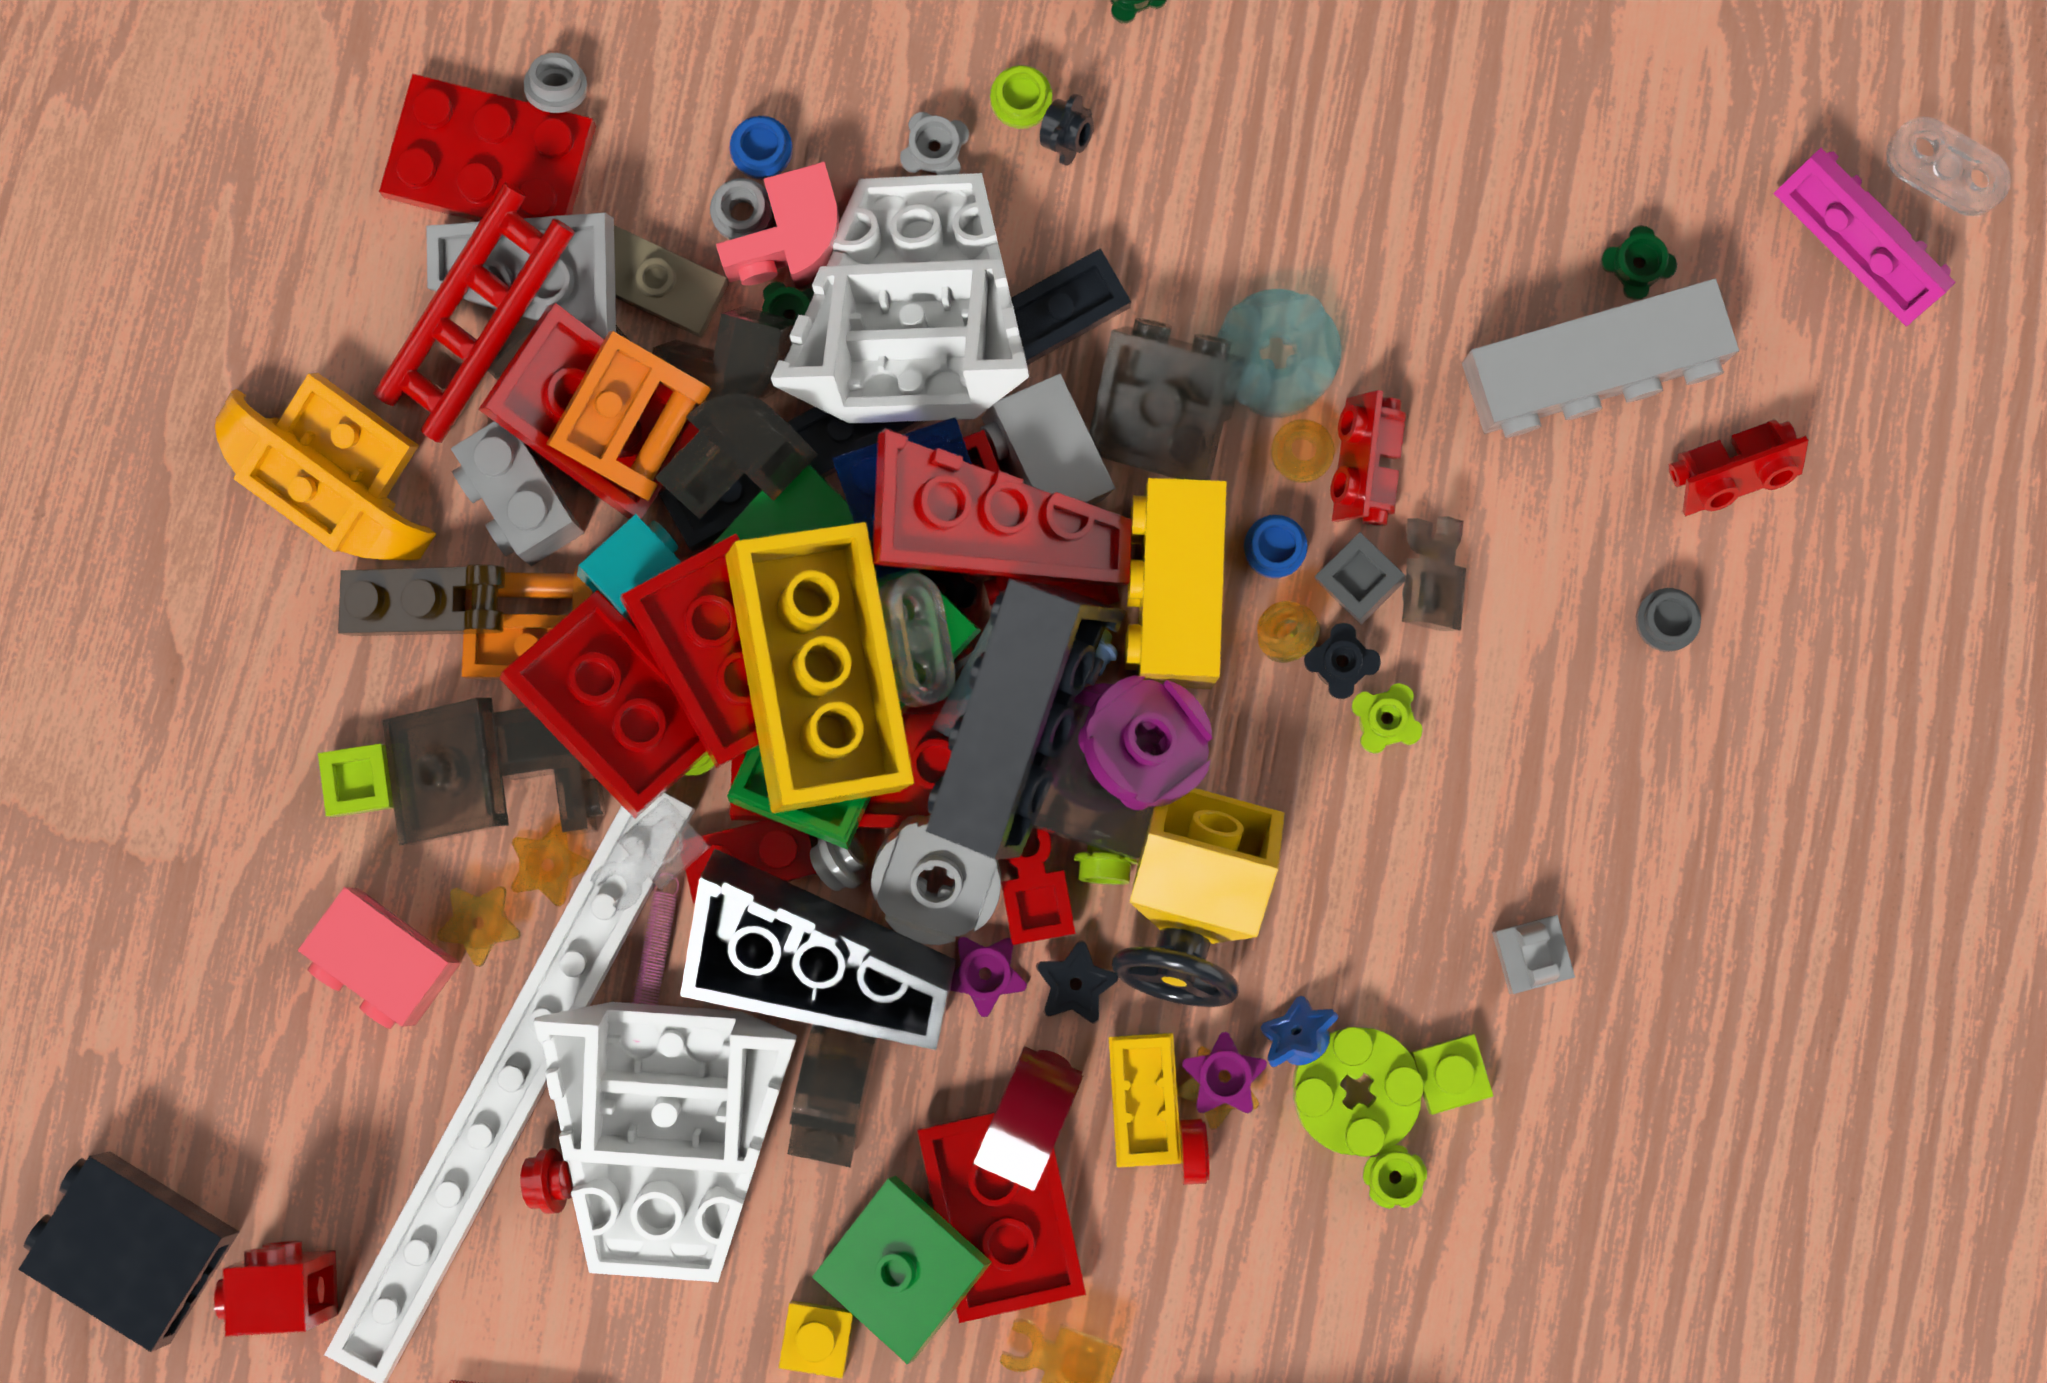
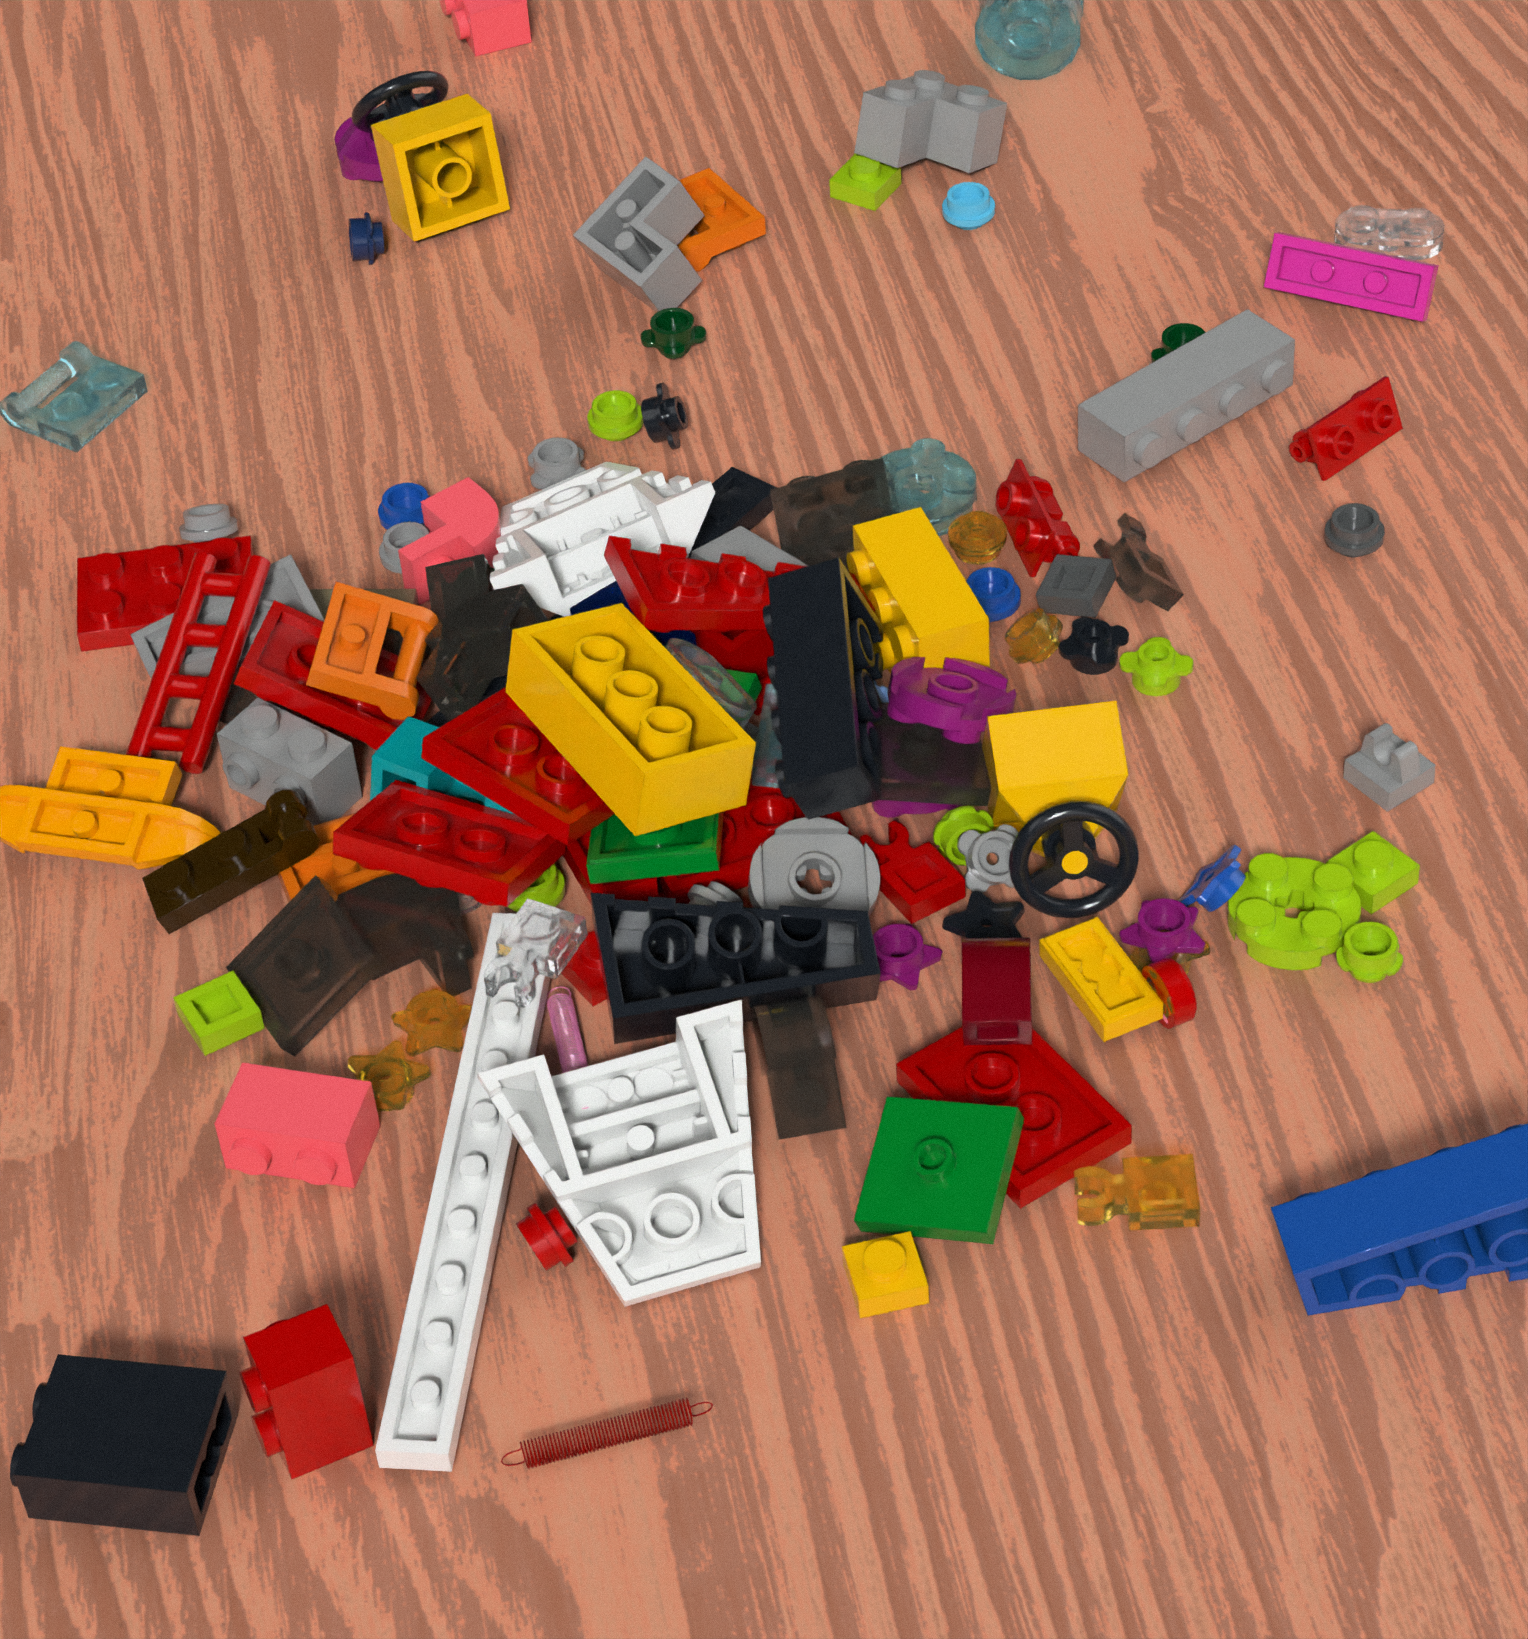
camera: 20 degrees left, 40 degrees down
none -> light grey plate [957,824,1019,893]

